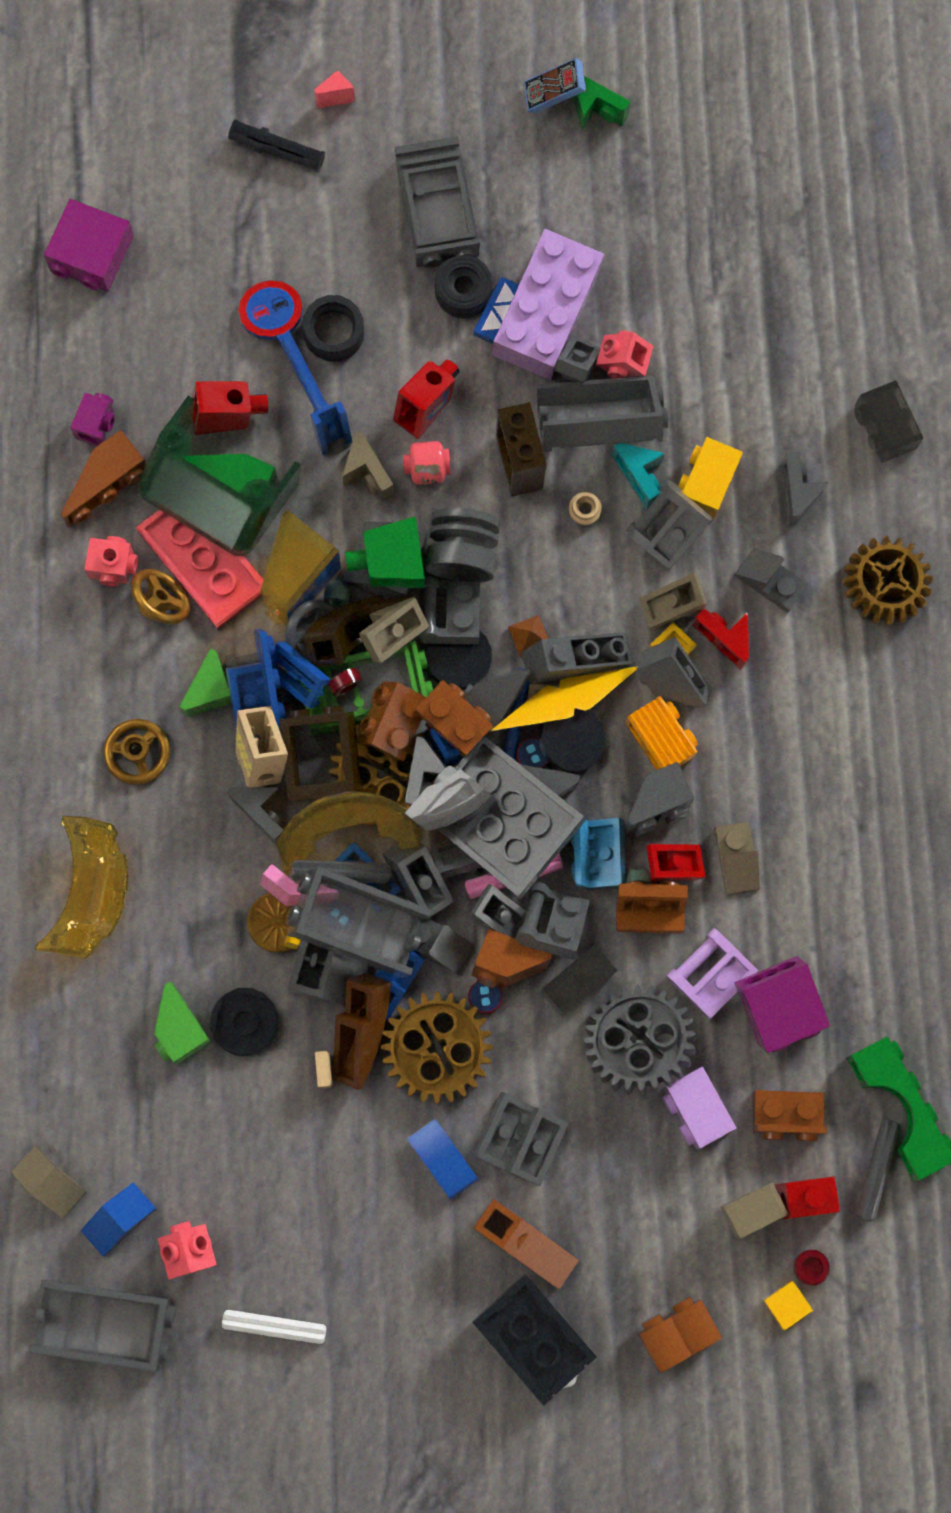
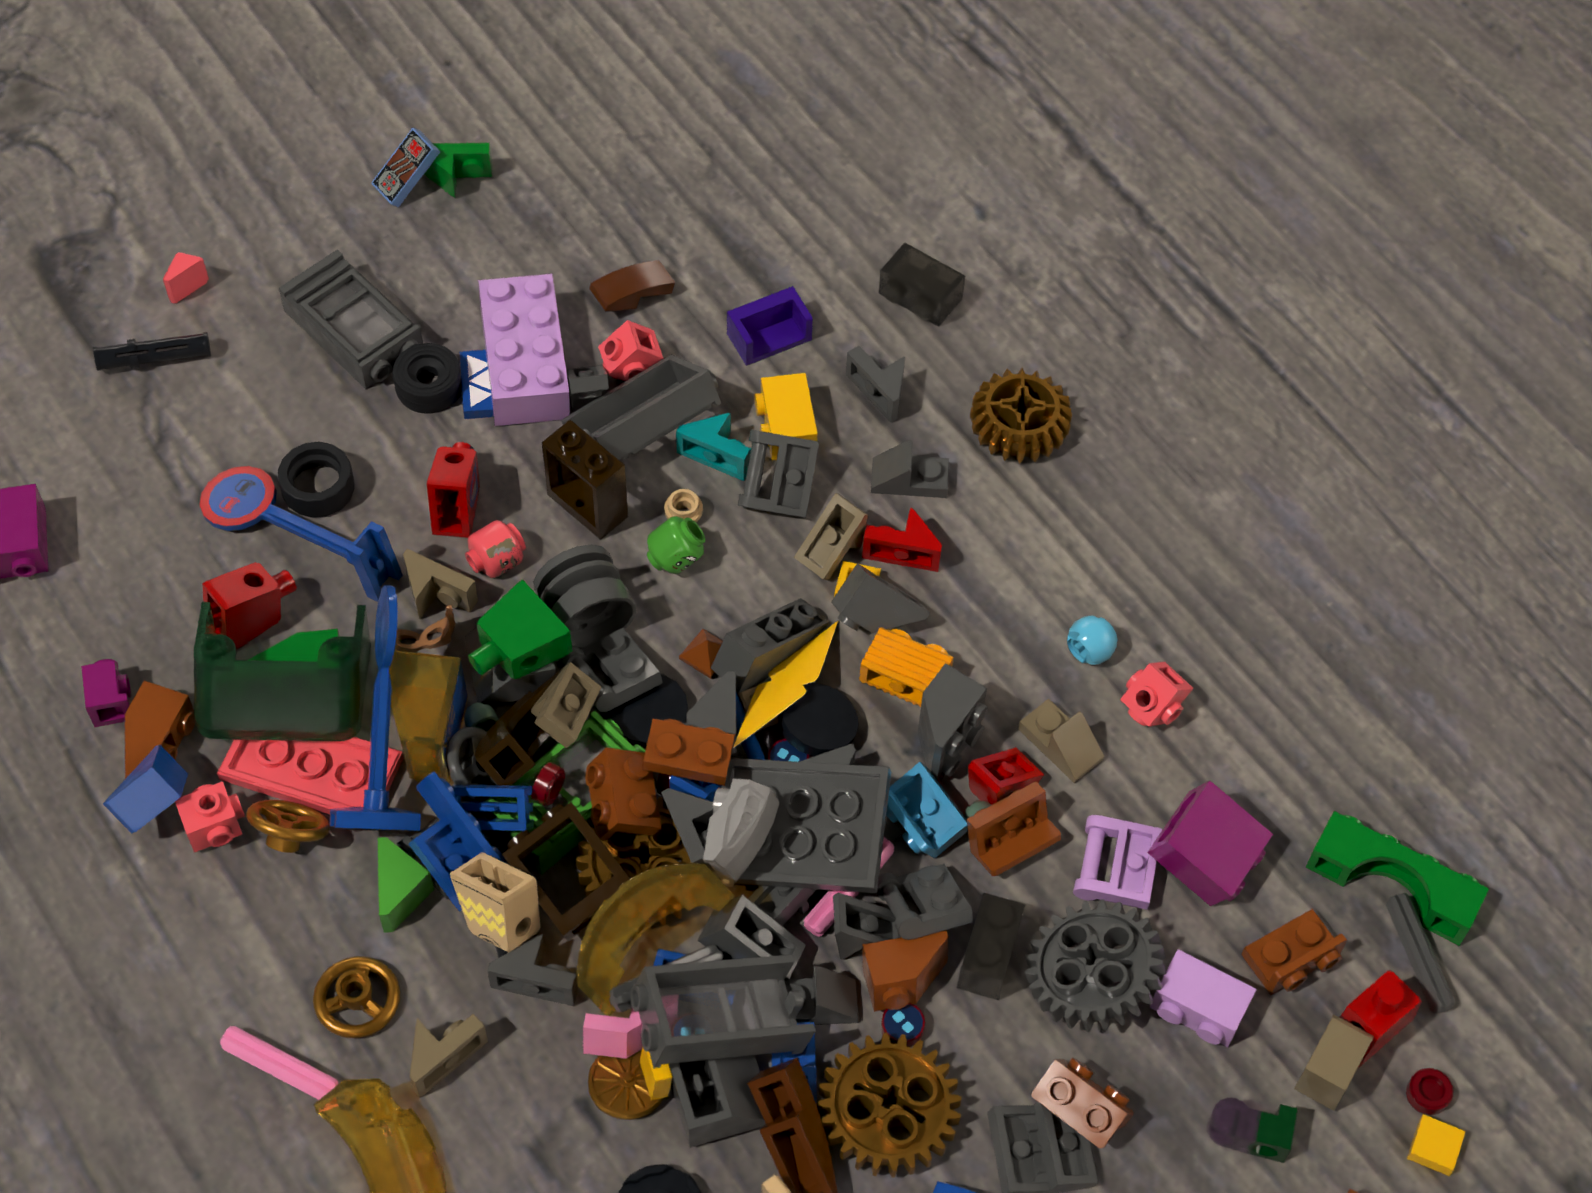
camera: 30 degrees left, 20 degrees down
none -> blue slope [103,744,188,833]
none -> bright pink axle [220,1026,340,1103]
none -> blue piece [329,585,421,831]
none -> medium nougat cap [394,605,455,654]
none -> dark tan slope [410,1014,488,1098]
none -> reddish brown slope [589,260,676,312]
none -> bright green head [647,516,706,574]
none -> dark purple panel [727,286,813,366]
none -> bracket [1031,1057,1135,1149]
none -> medium azure piece [1067,616,1118,665]
none -> coral brick [1120,662,1193,727]
none -> leg [1207,1098,1298,1163]

